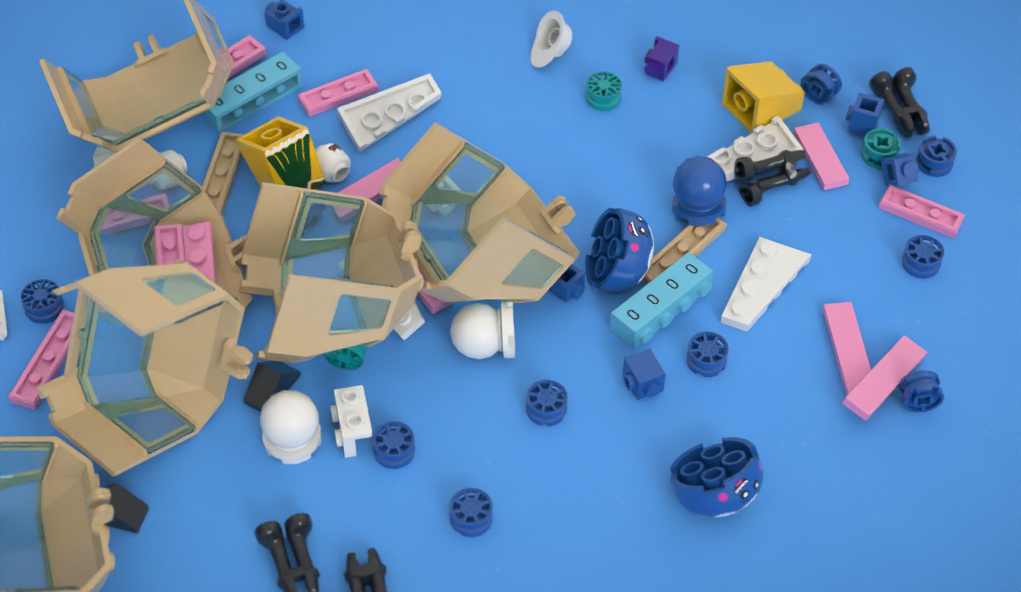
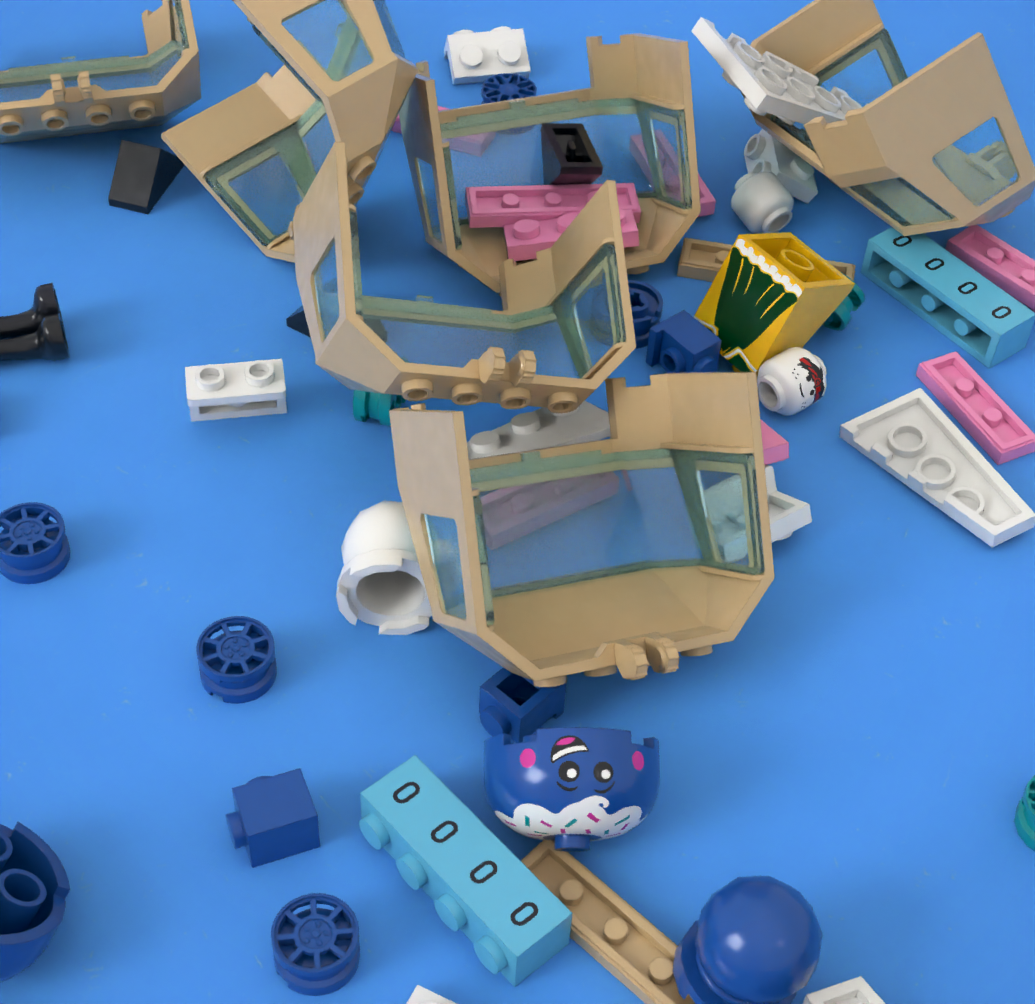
camera: 90 degrees right, 5 degrees down
white tile [260,390,322,464] -> none
blue wheel [373,421,415,469] -> none
none -> black slope [541,123,603,185]
none -> white wing [691,17,869,125]

